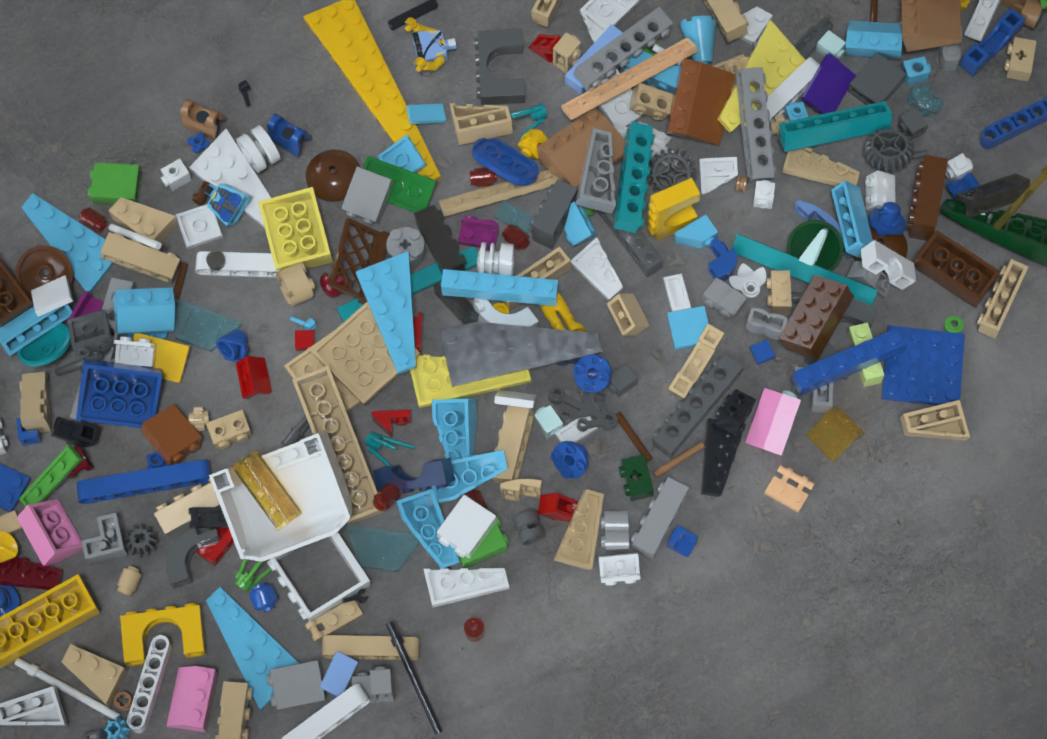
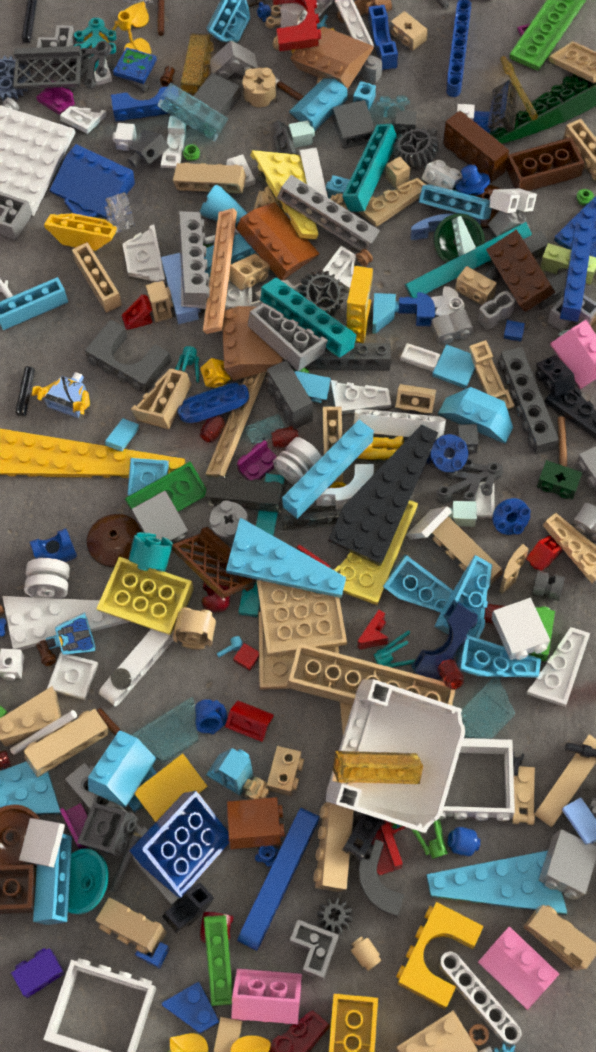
camera: 55 degrees left, 5 degrees down
white bracket [114,337,156,367] -> none
dark grey axle [281,415,310,447] -> none
reddish brown bar [615,412,653,462] -> none
white brick [753,180,775,209] -> none
dark purple tile [801,53,856,114] -> none
none -> teal brick [129,532,173,572]
none -> medium azure wedge [206,748,253,796]
none -> white beam [353,409,446,439]
none -> tan brick [385,157,410,189]
none -> medium azure wedge [438,387,513,444]

